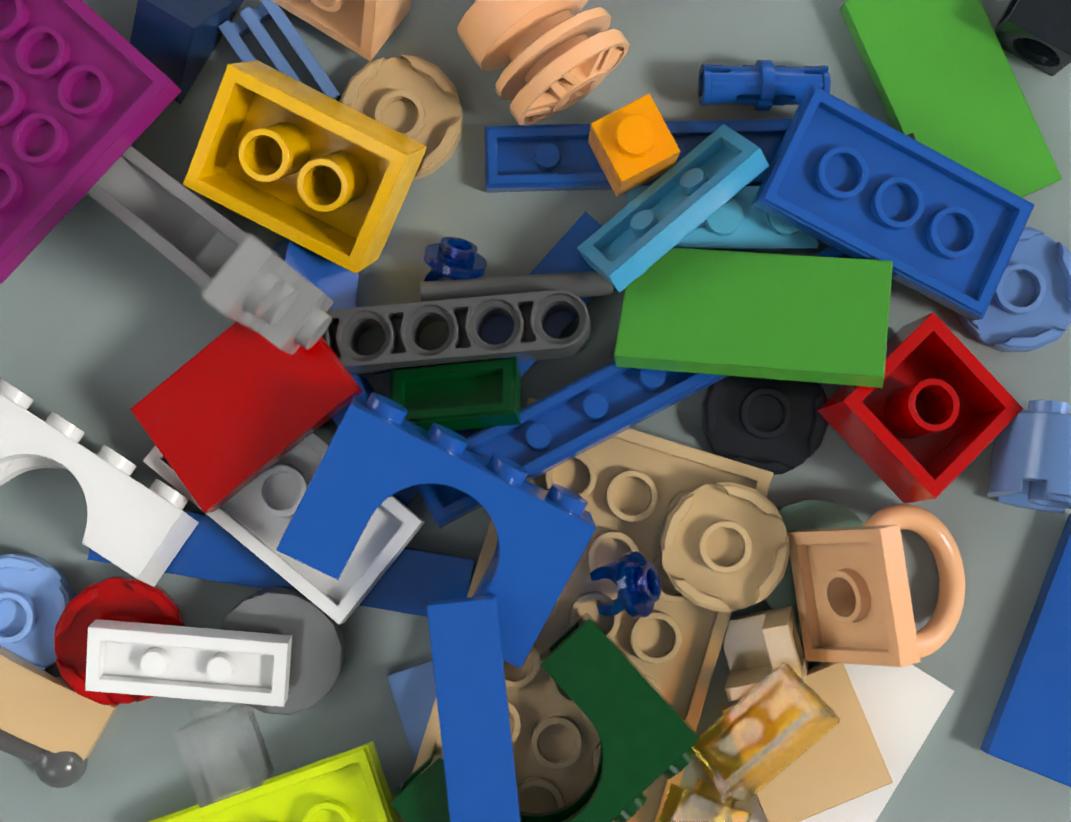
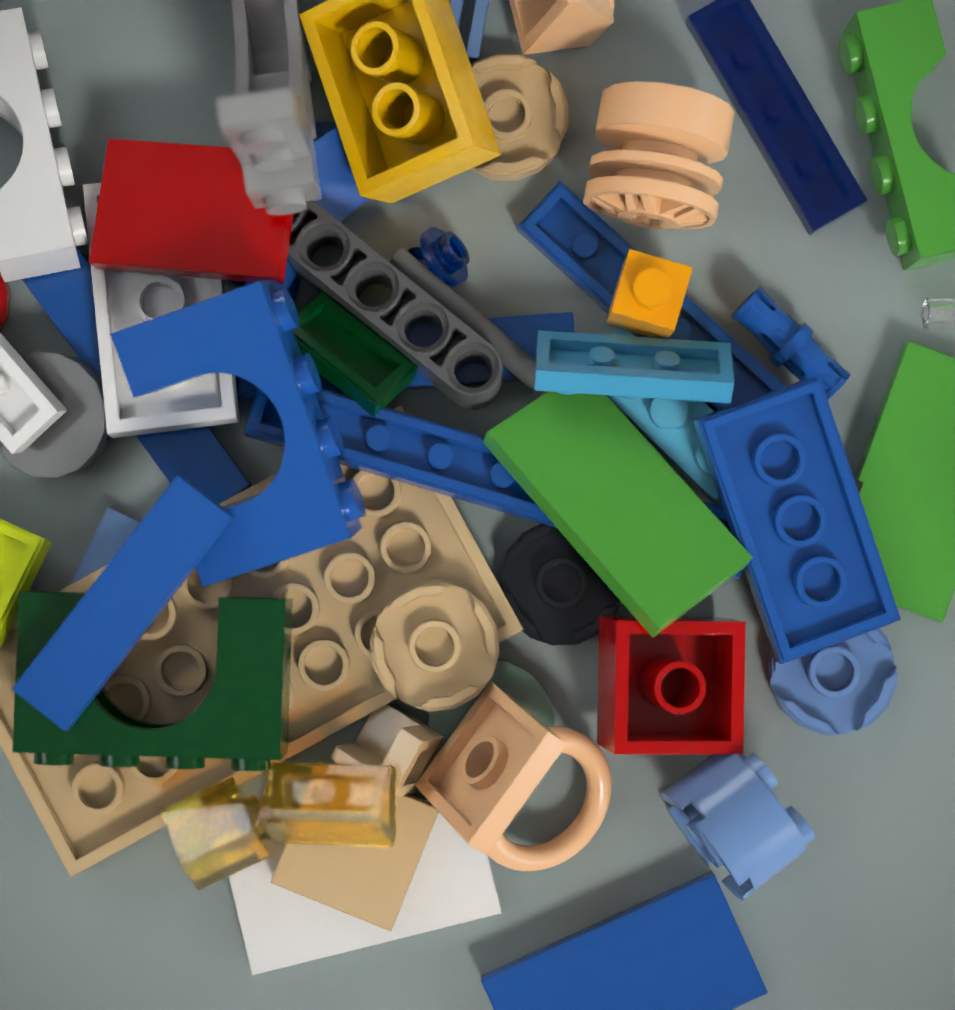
camera: 45 degrees right, 0 degrees up
clear blue plate [590,551,661,618] -> none

